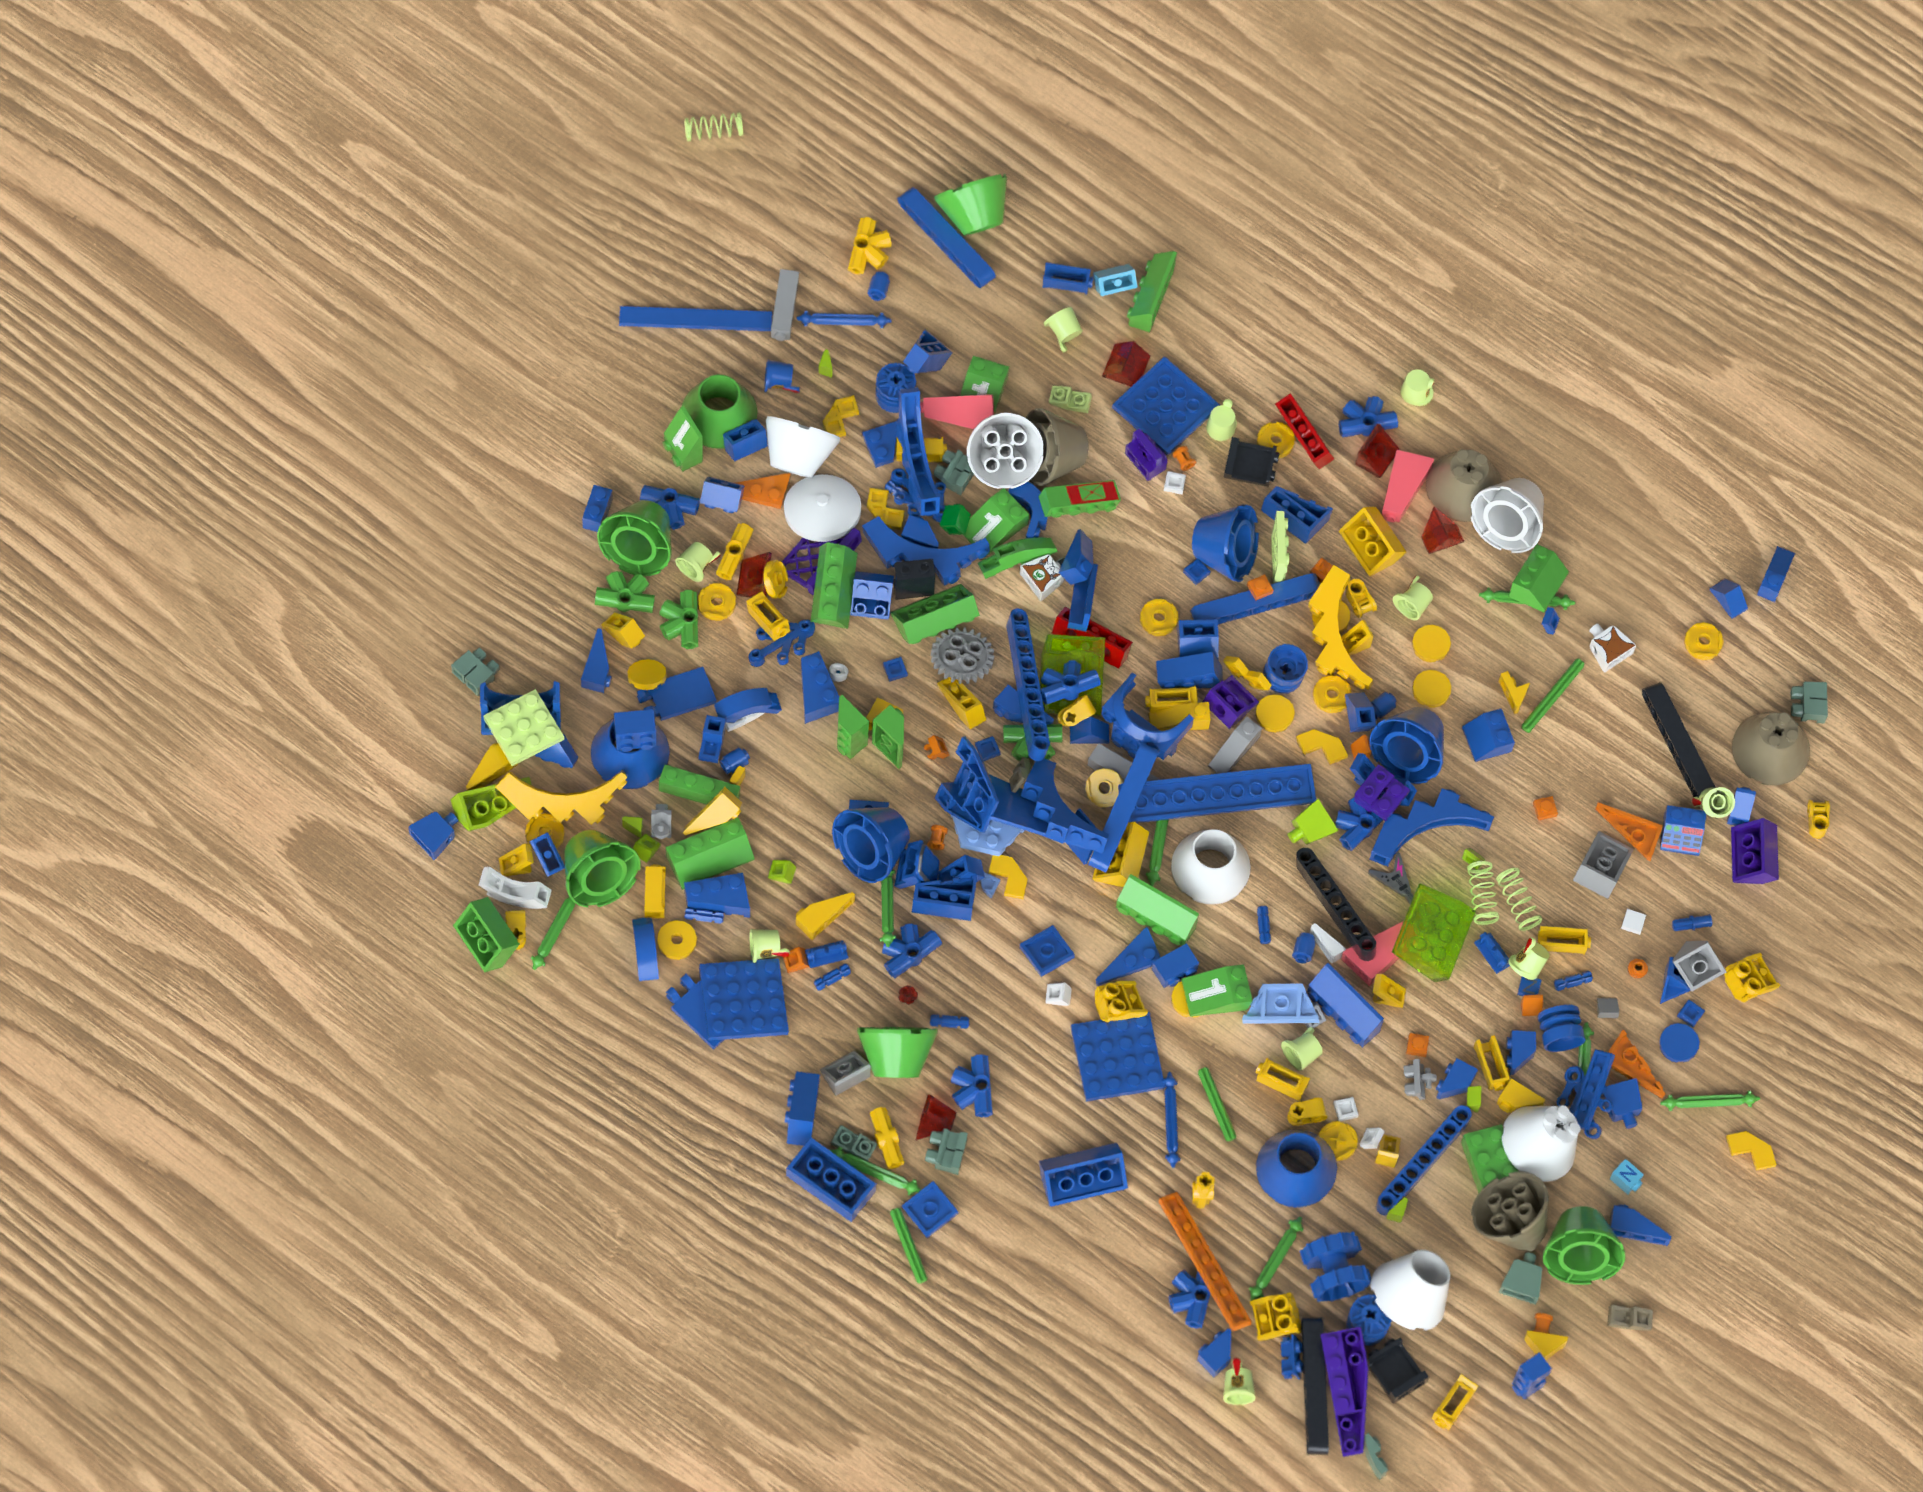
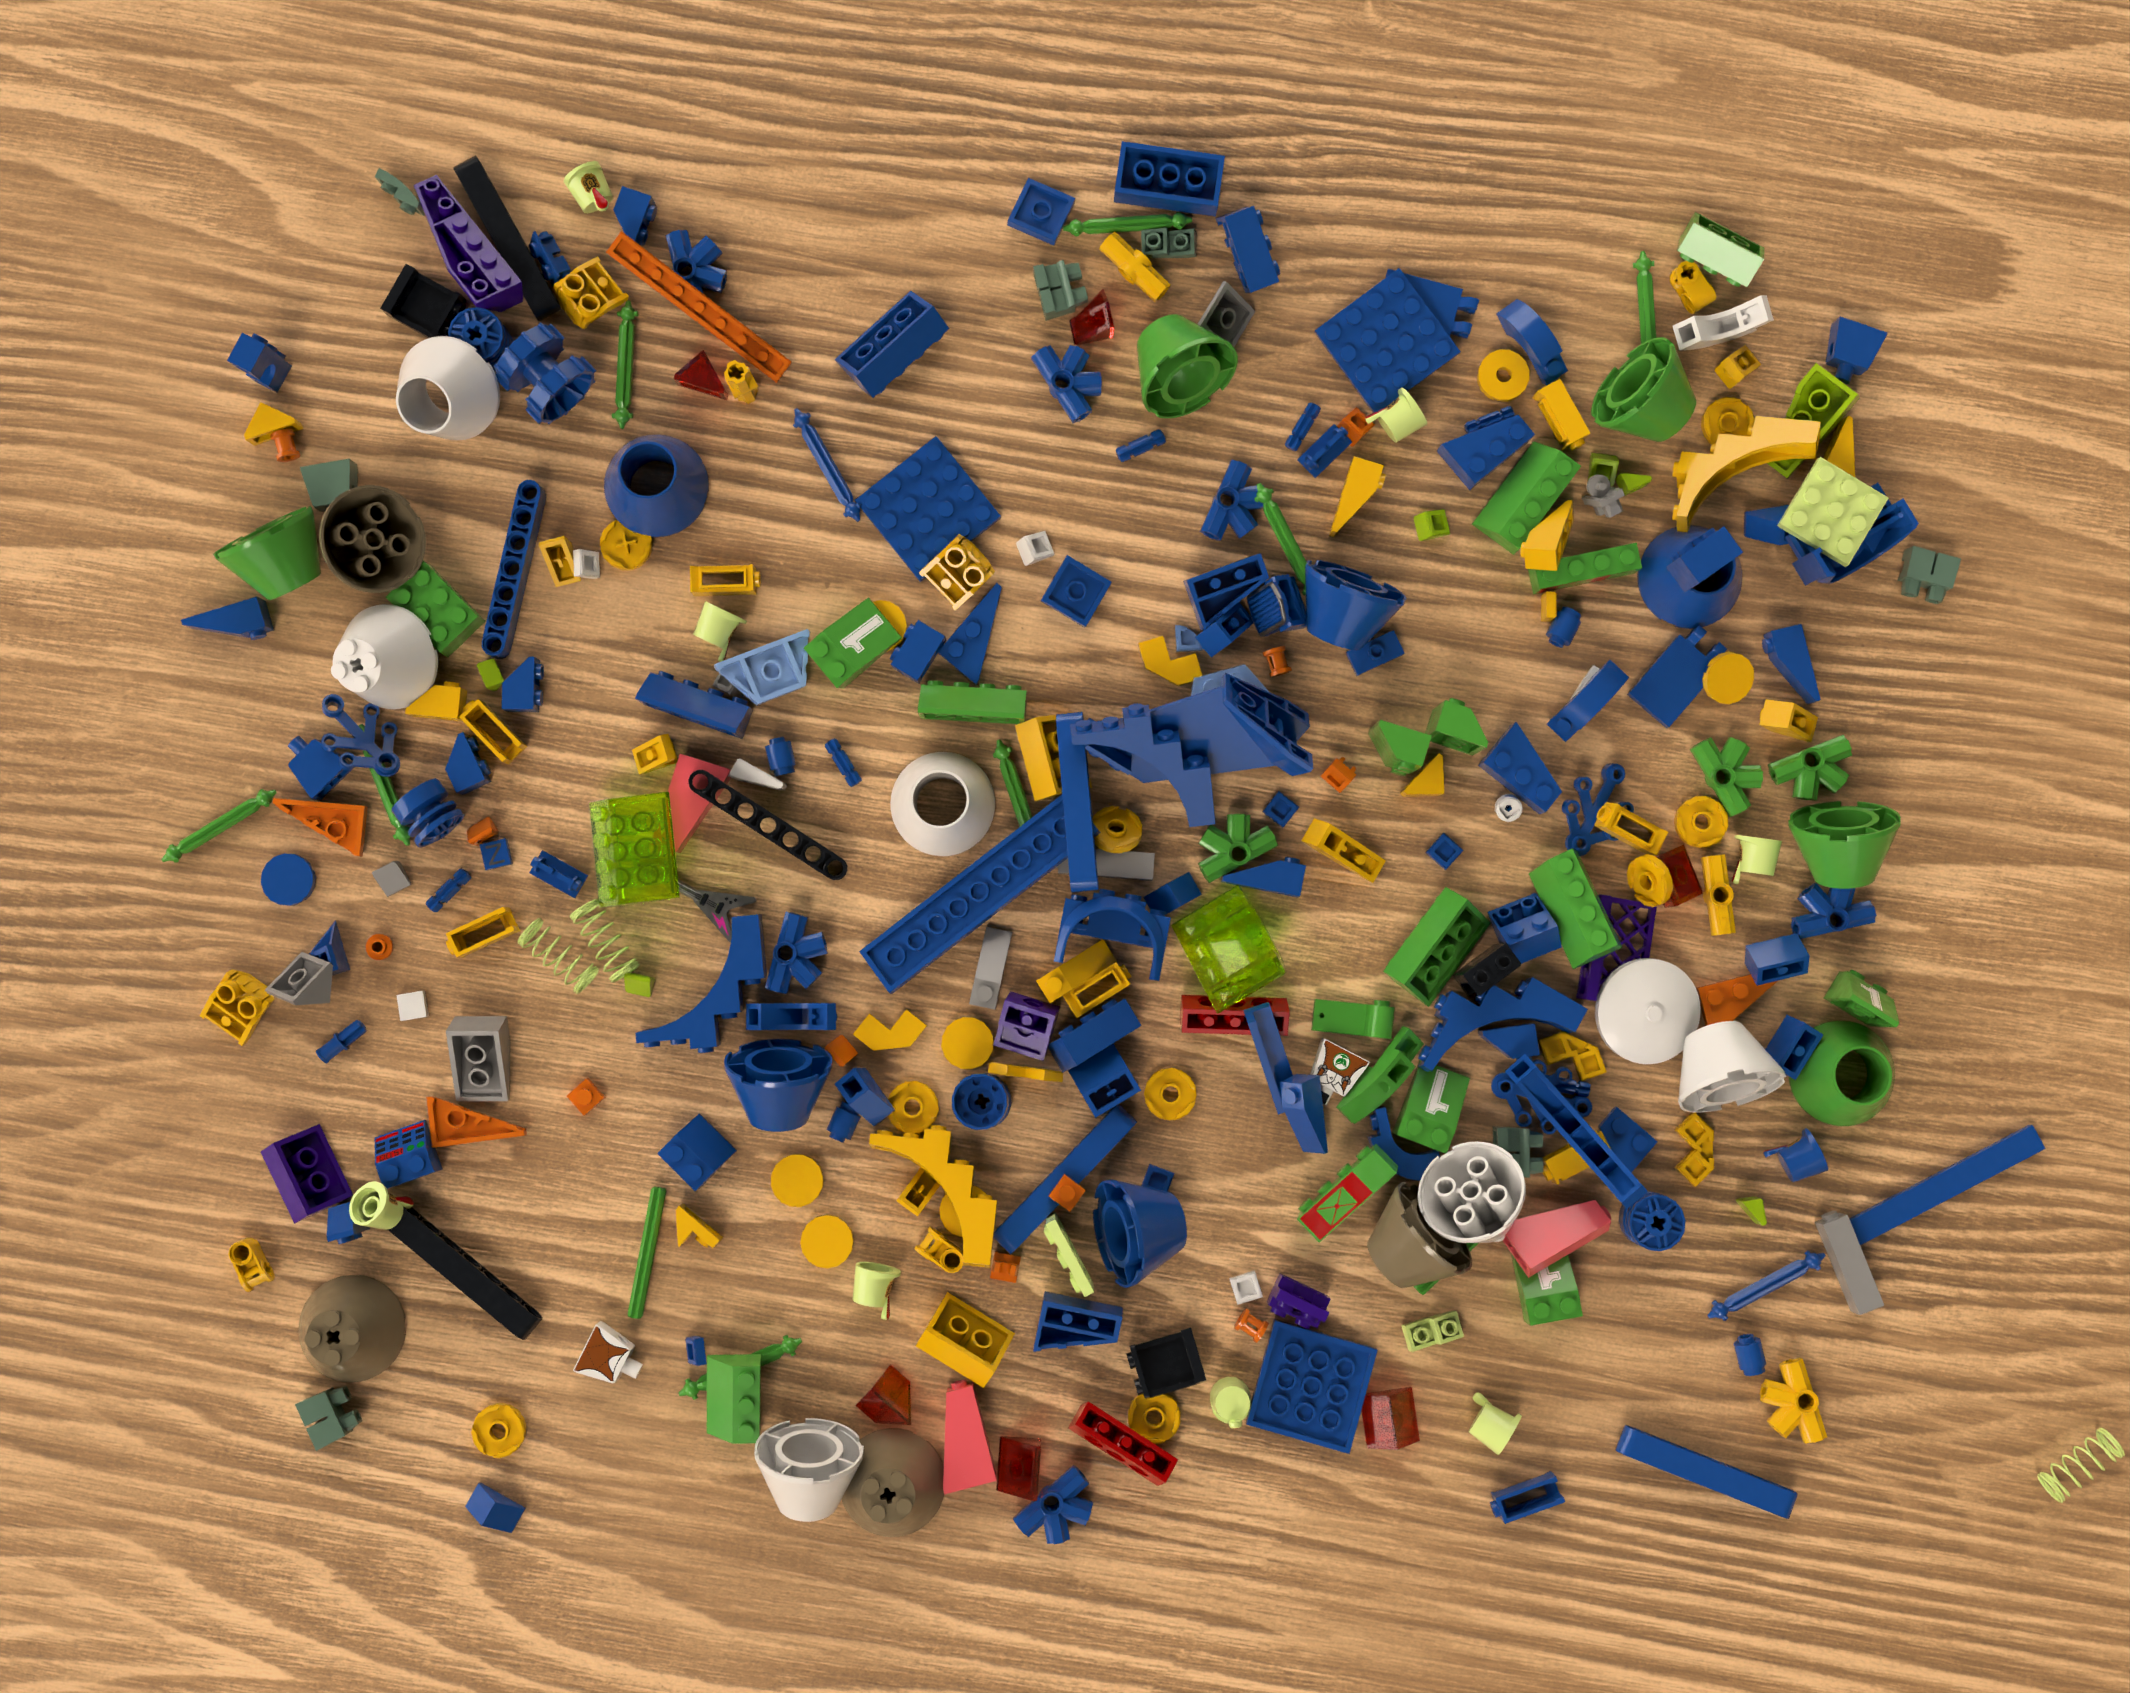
camera: 155 degrees right, 20 degrees up
blue brick [529,832,565,877] -> none
blue brick [582,485,613,532] -> none
blue brick [698,715,726,764] -> none
bright green axle [890,1208,928,1284] -> none
clear red plate [898,985,918,1005] -> none
blue wedge [903,329,953,374] -> none
light grey gear [931,628,994,684] -> none
bright green cone [934,174,1007,236] -> none
green brick [940,504,971,535] -> none
blue beam [1006,608,1050,761] -> none
dark tan slope [1009,757,1031,793] -> none
blue piece [1040,660,1101,705] -> none
yellow piece [1057,694,1097,726] -> none
medium azure brick [1093,264,1138,296] -> none
bright green slope [1127,251,1177,333] -> none
bright green axle [1198,1067,1236,1142] -> none
lime torso [1287,799,1338,845] -> none
yellow piece [1287,1097,1328,1126] -> none
white tile [1333,1097,1358,1121] -> none
dark purple brick [1354,764,1410,821] -> none
lime slope [1386,1197,1408,1223] -> none
yellowish green hat [1401,369,1435,406] -> none
light grey hips [1404,1059,1437,1100] -> none
orange plate [1406,1033,1429,1057] -> none
yellow window [1432,1374,1478,1430] -> none
yellowish green hat [1508,937,1550,980] -> none
blue tile [1572,1049,1615,1131] -> none
dark tan slope [1608,1304,1653,1331] -> none
medium azure brick [1610,1159,1644,1195] -> none
blue tile [1677,1000,1705,1027] -> none
yellow tile [1726,1131,1777,1171] -> none
blue slope [1757,546,1795,602] -> none
none -> clear red slope [673,350,728,400]
none -> bright green door [1311,999,1395,1039]

